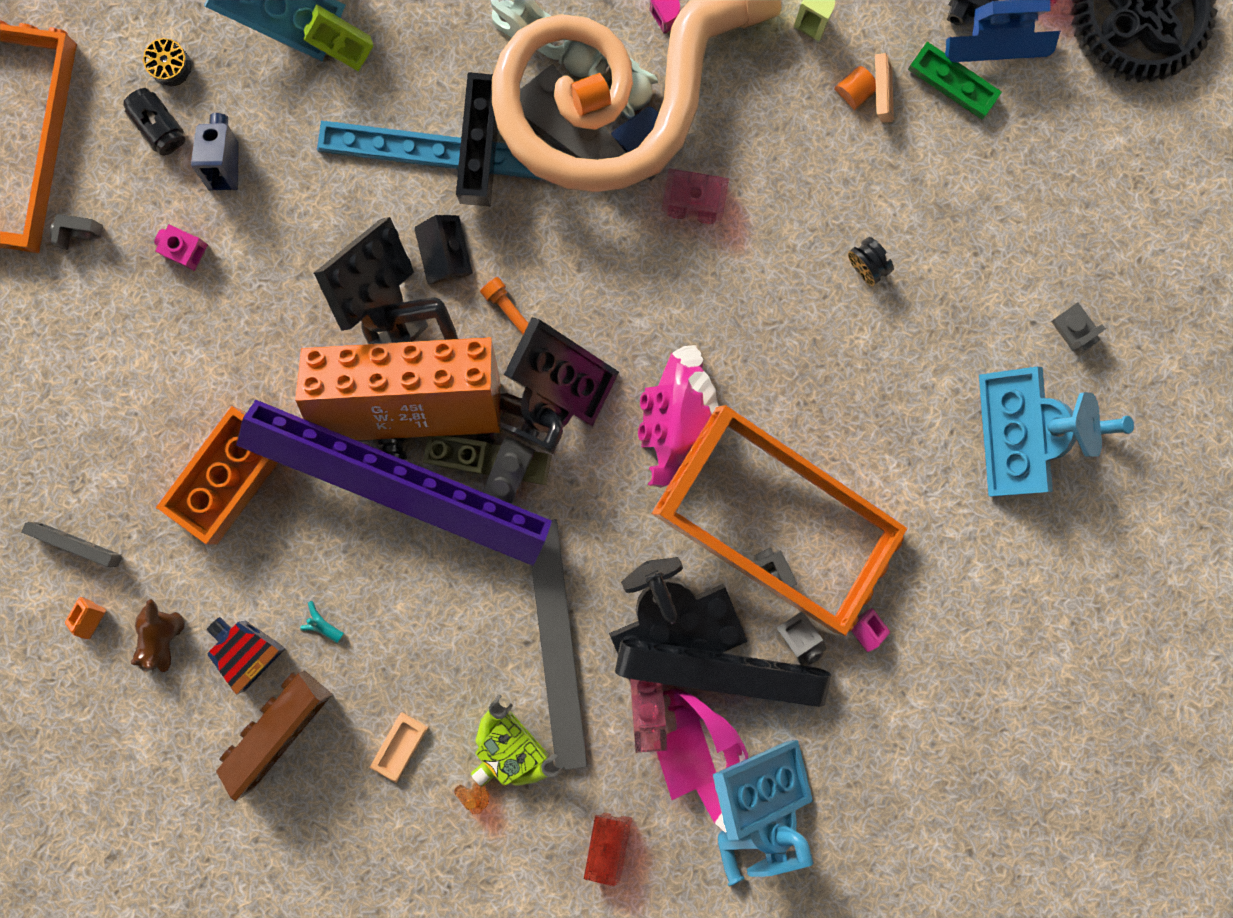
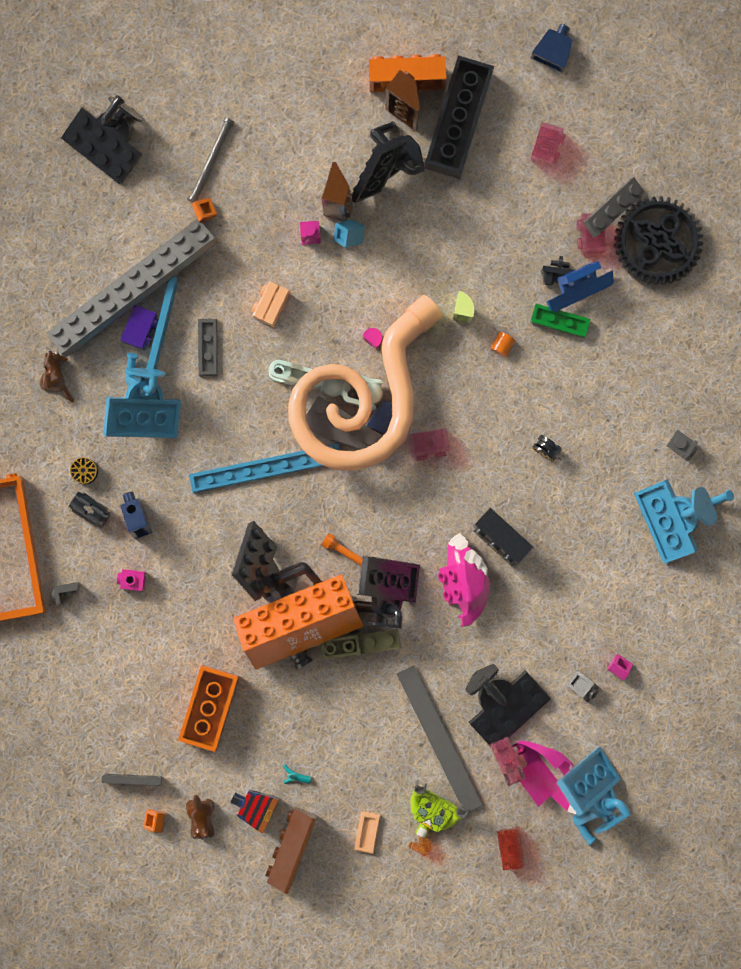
camera: 20 degrees left, 0 degrees up
dark purple brick [236,399,552,566] -> none
lime hinge [303,4,374,72] -> none
black panel [415,215,473,284] -> none
black brick [456,72,498,207] -> none
dark grey plate [483,436,535,504] -> none
orange brick [571,73,611,116] -> none
black beam [615,639,832,707] -> none
orange door [651,405,908,636] -> none
dark grey bracket [753,548,797,587] -> none
light nougat tile [875,53,894,122] -> none
none -> black brick [473,507,533,565]

